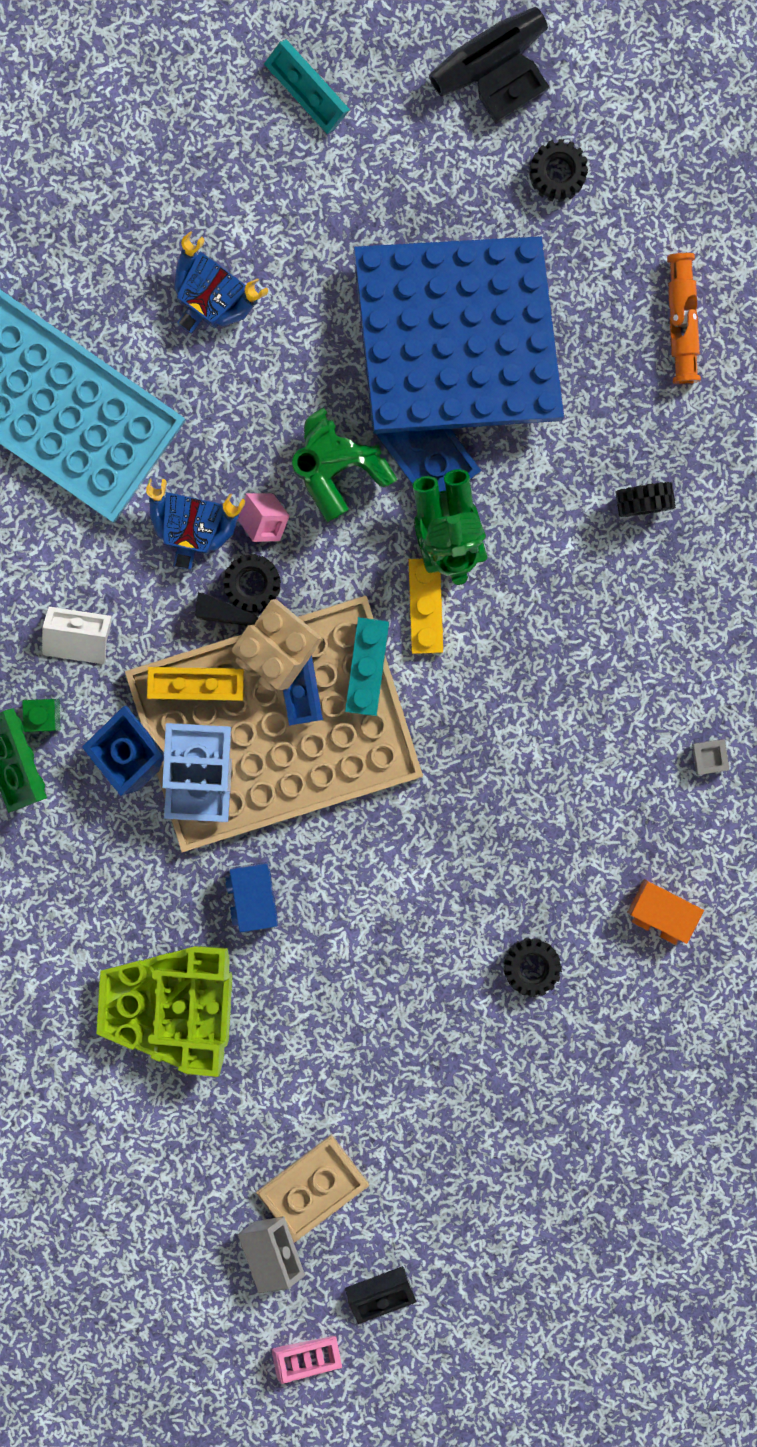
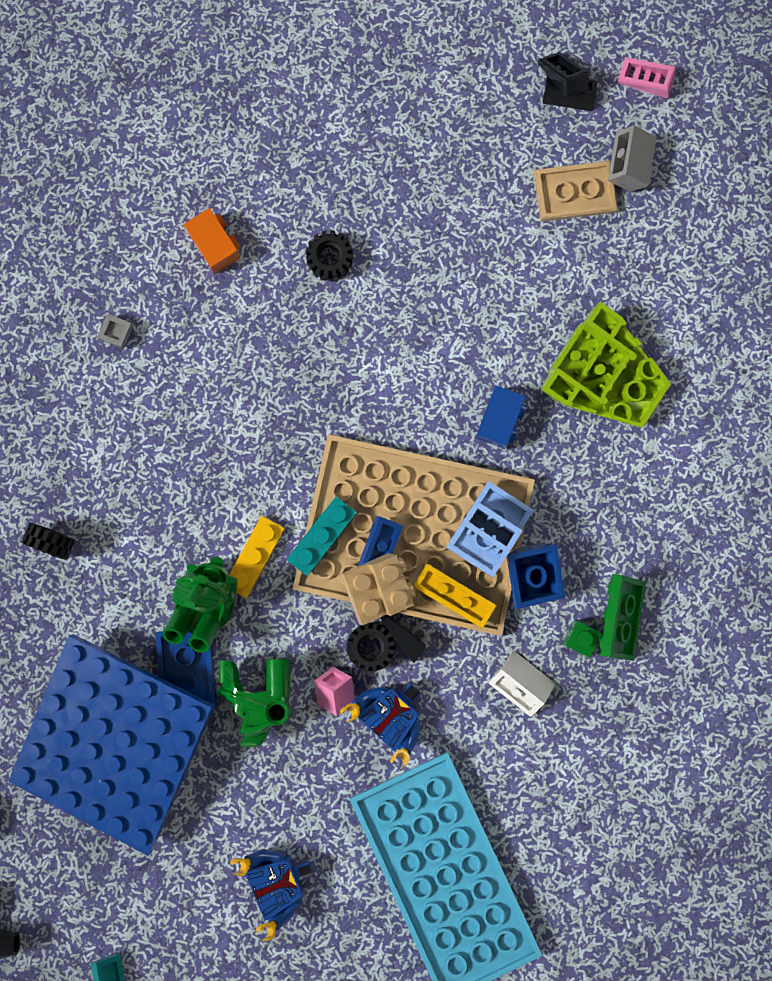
camera: 145 degrees left, 5 degrees down
none -> black slope [538,52,589,98]

